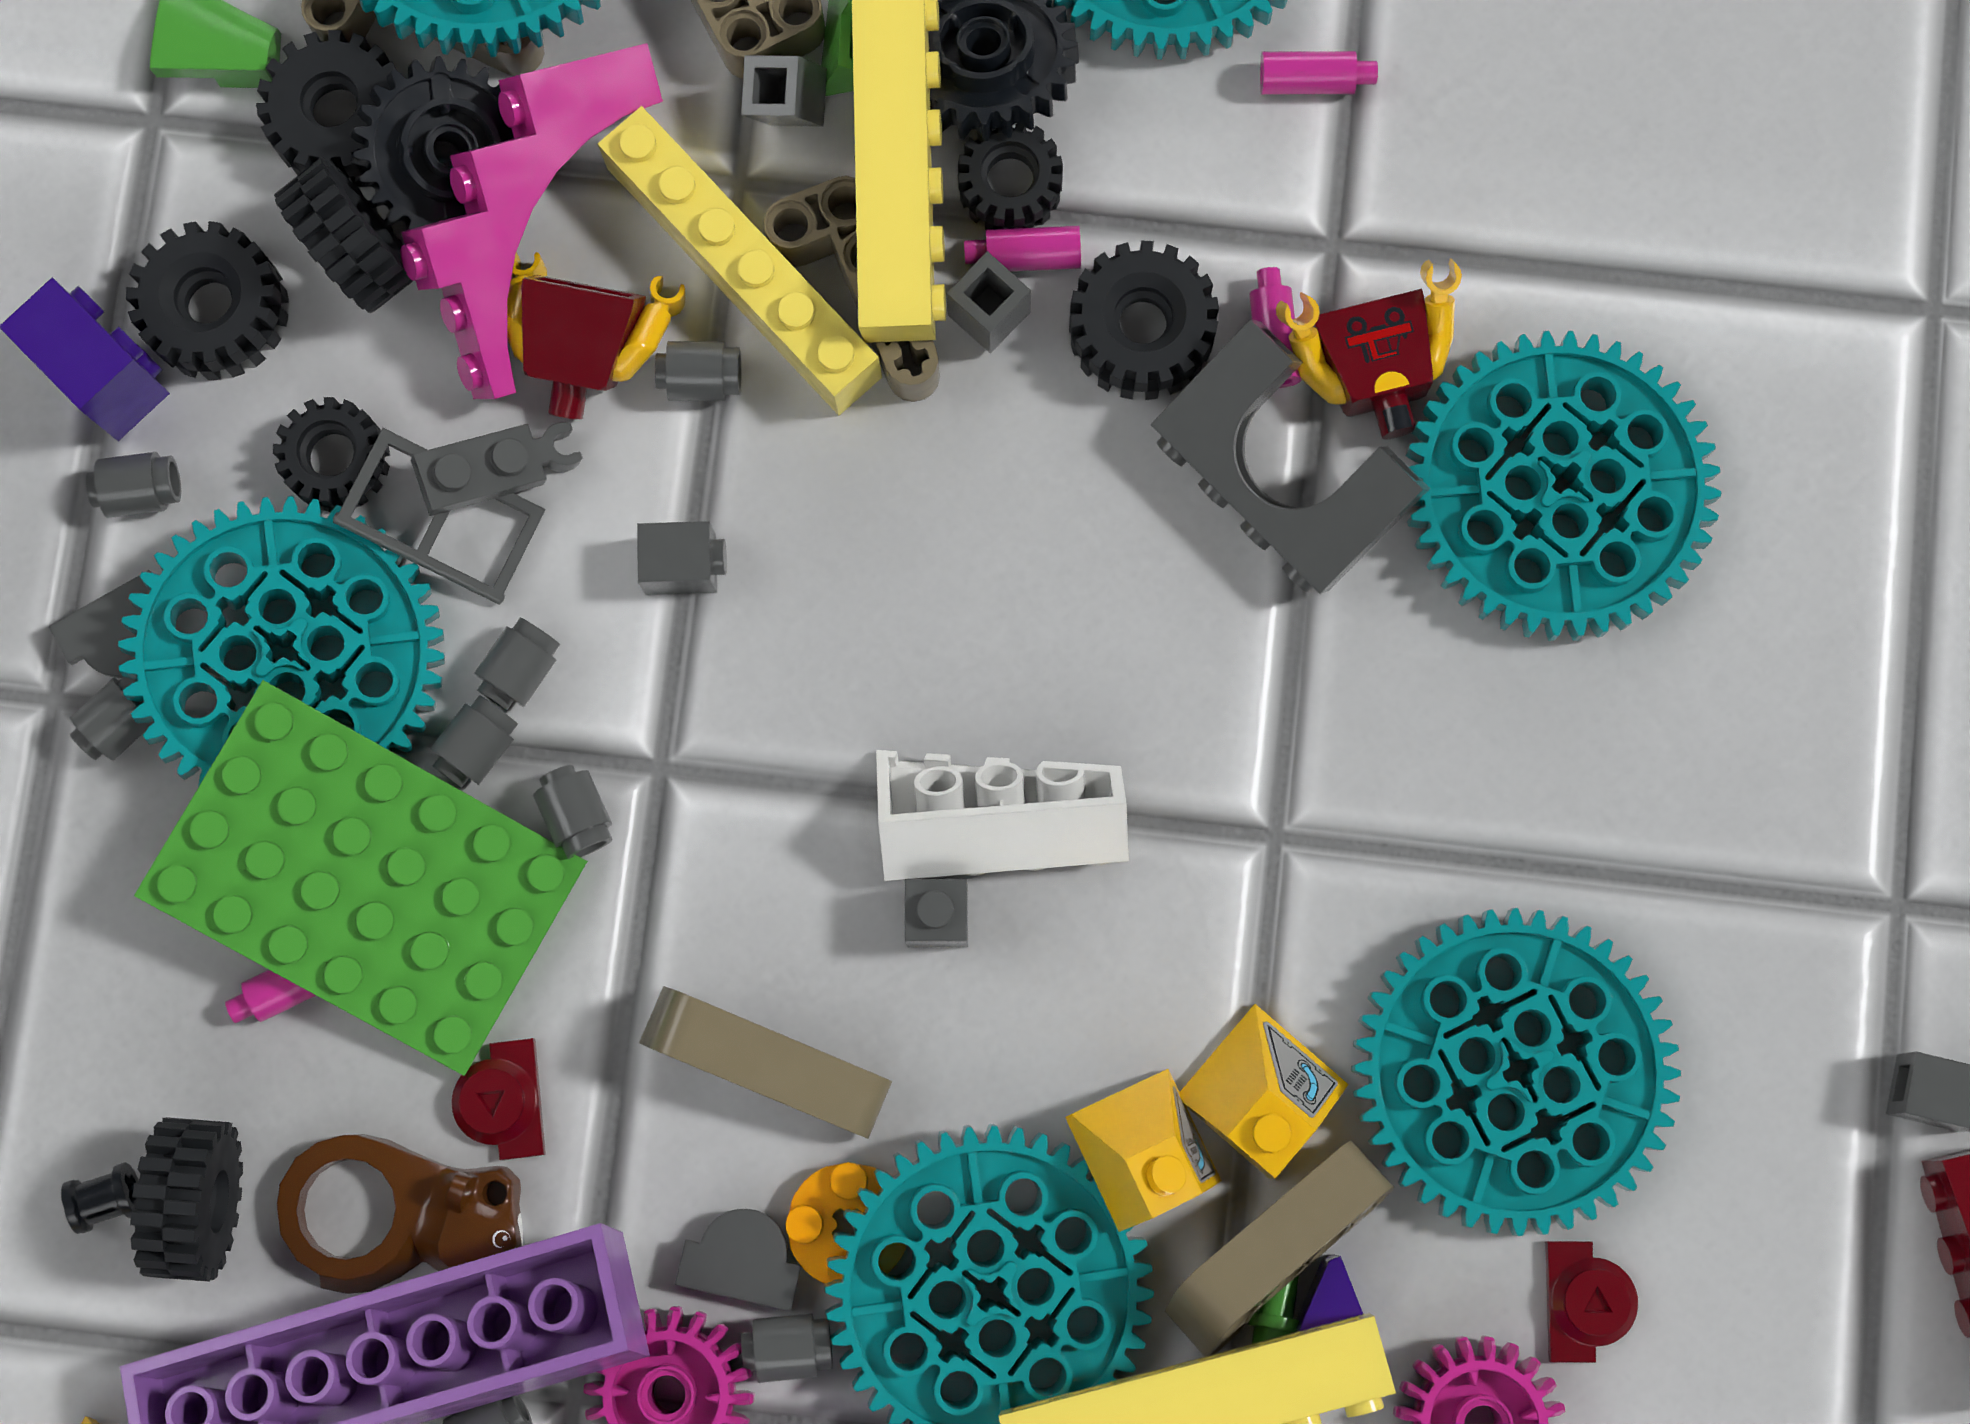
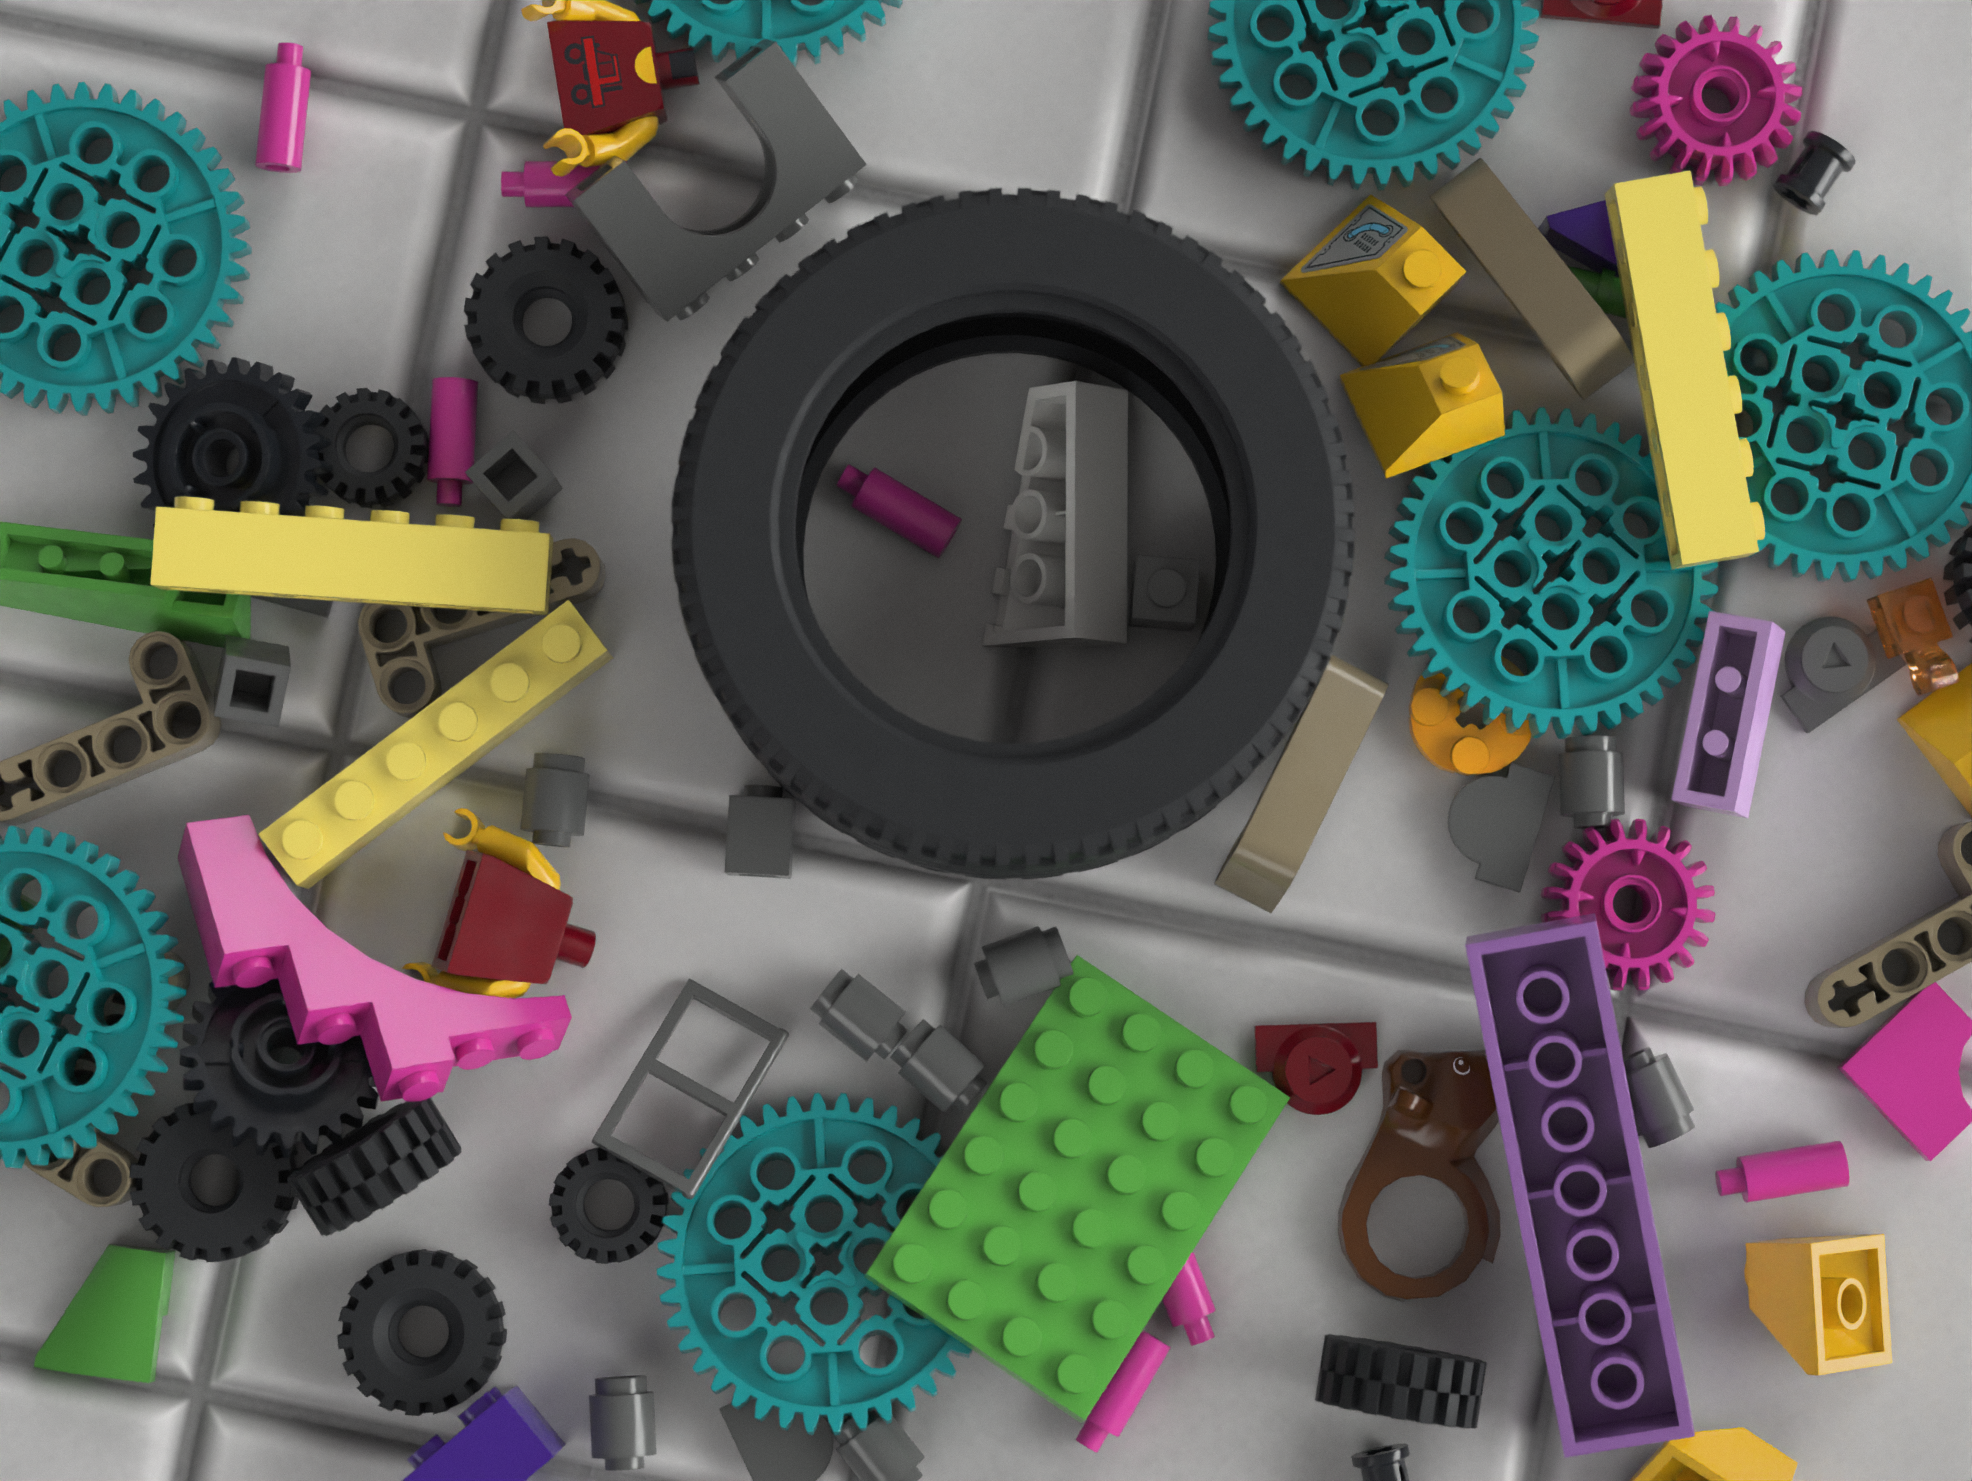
camera: 95 degrees left, 5 degrees up
dark grey plate [410,422,583,516] -> none
none -> black tyre [671,188,1355,880]
none -> dark pink cylinder [836,464,962,559]
none -> dark pink cylinder [1075,1330,1171,1453]

